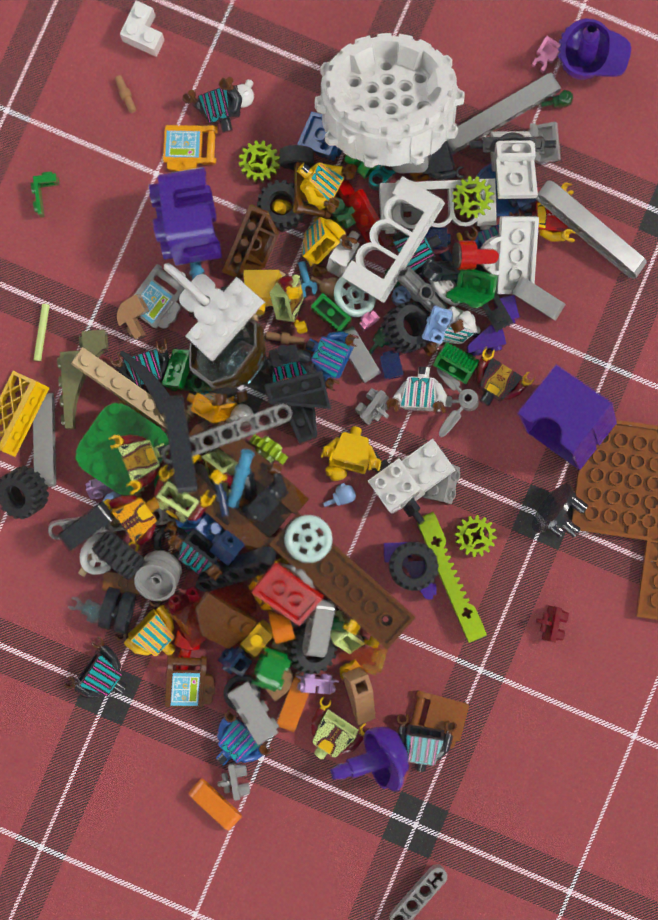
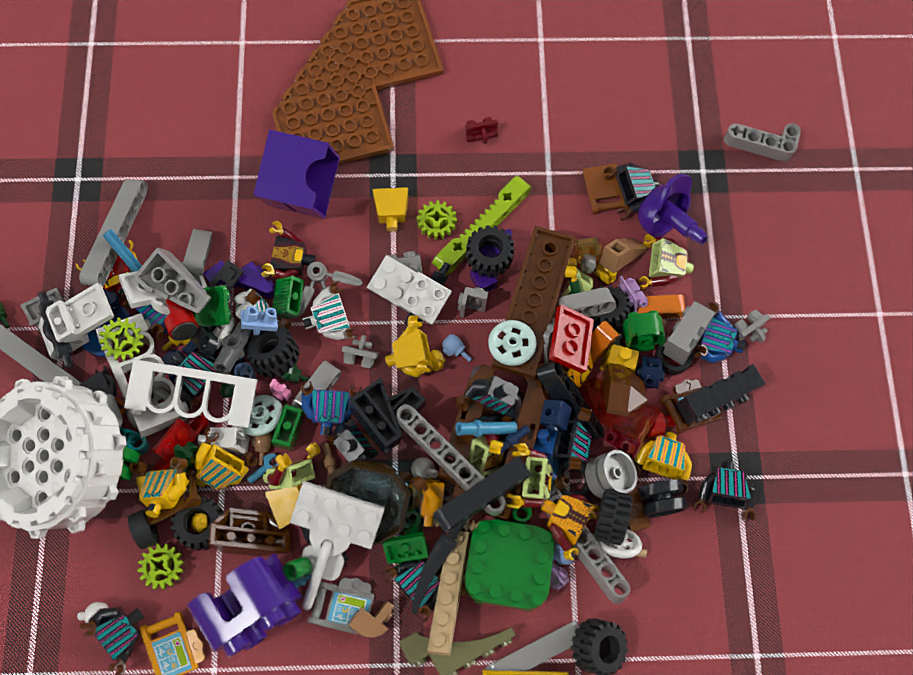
camera: 115 degrees left, 15 degrees down
black beam [57,501,115,551] -> none
clear light blue piece [68,597,102,623] -> none
torso [109,434,168,494] -> none
orange beam [188,778,243,831] -> none
lime gear [249,434,288,465] -> none
blue plate [297,111,342,161] -> none
clear blue brick [379,351,404,381] -> none
black piece [532,484,588,538] -> none
none -> dark azure axle [103,229,142,272]
none -> light grey wedge [134,247,211,313]
none -> green beam [283,557,312,581]
none -> yellow torso [373,188,408,232]
none -> light grey bracket [458,287,488,318]
none -> light grey tile [580,254,596,274]
none -> black wedge [676,364,766,424]

